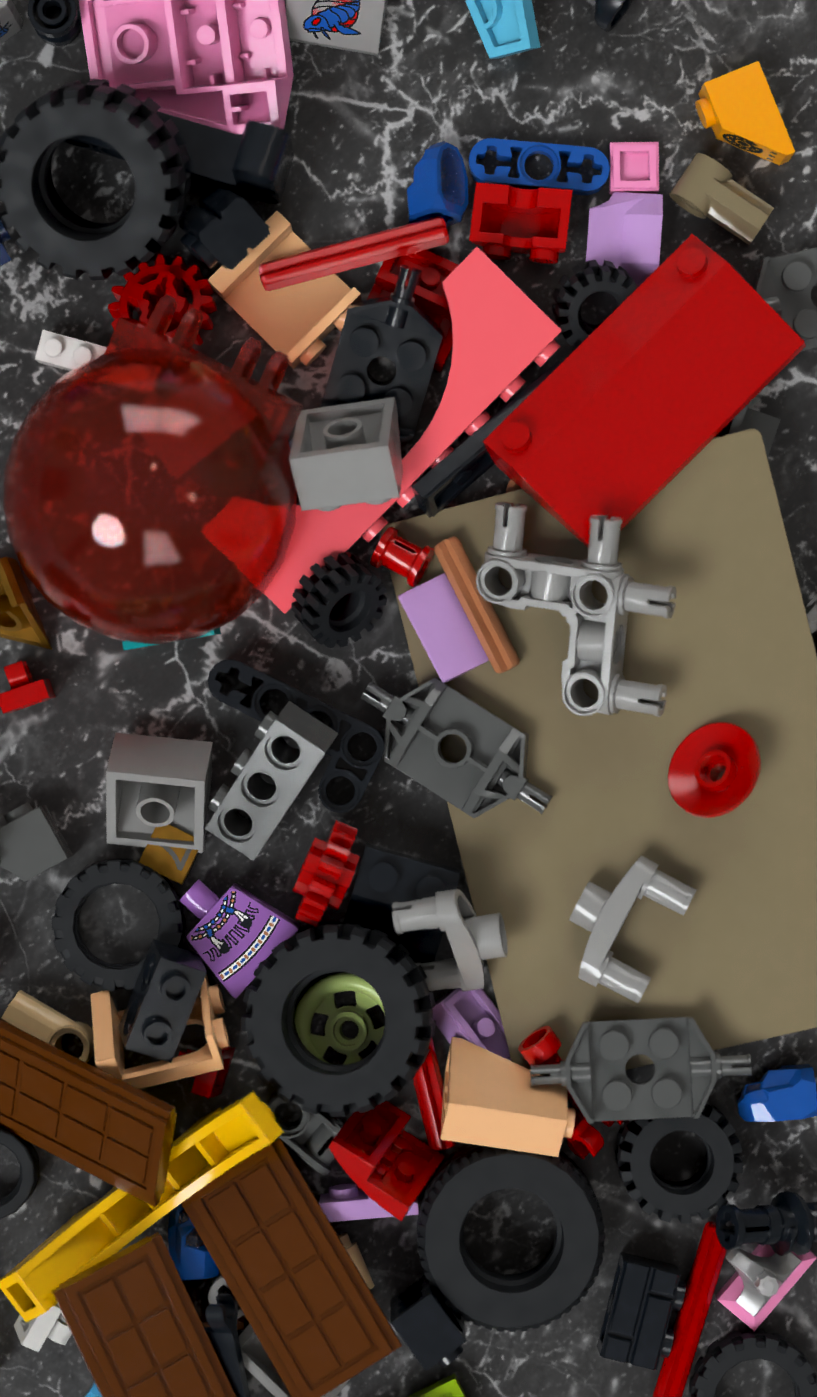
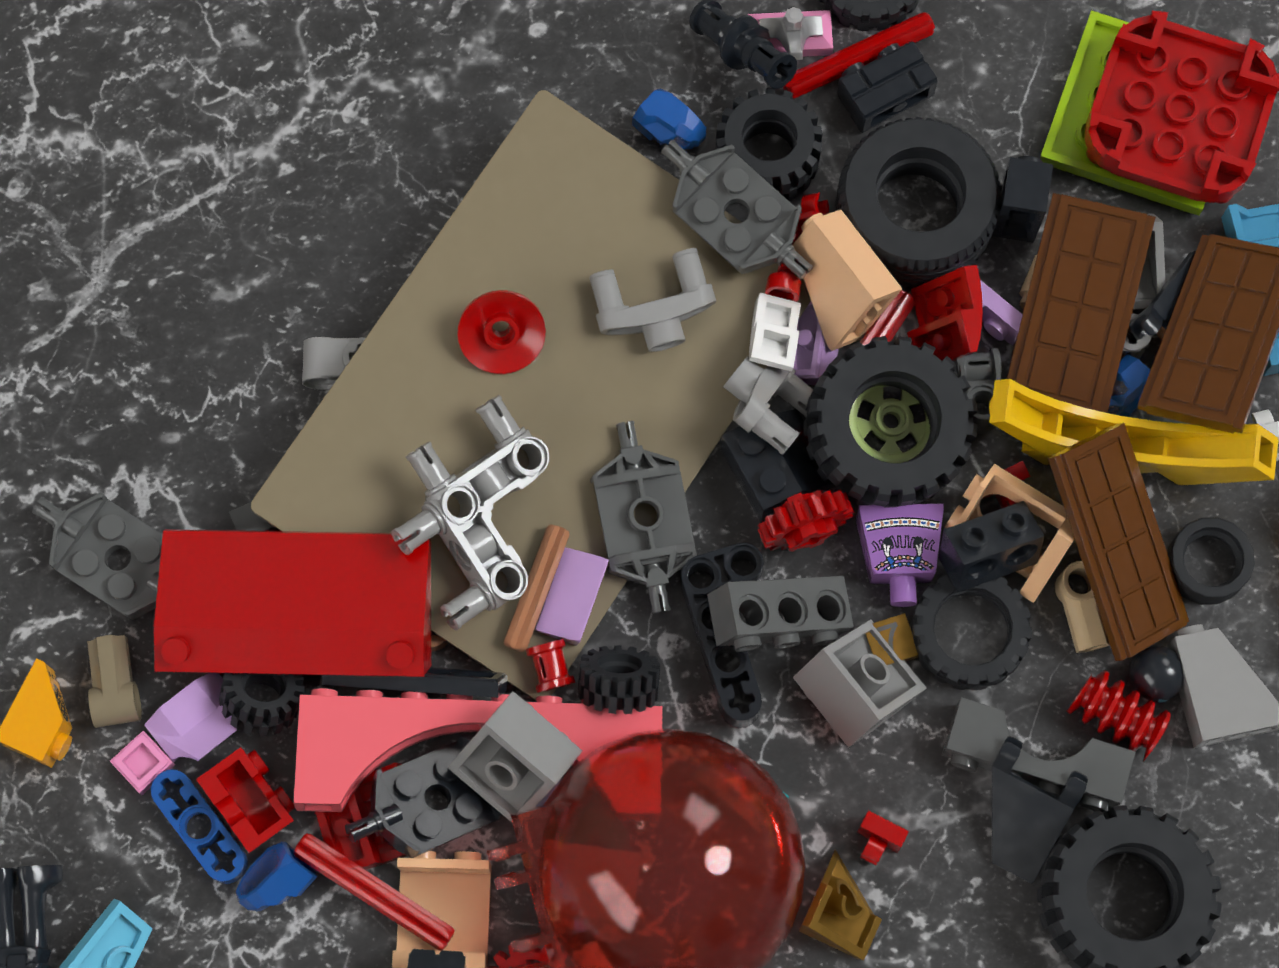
camera: 130 degrees left, 15 degrees down
none -> white slope [749,293,801,371]

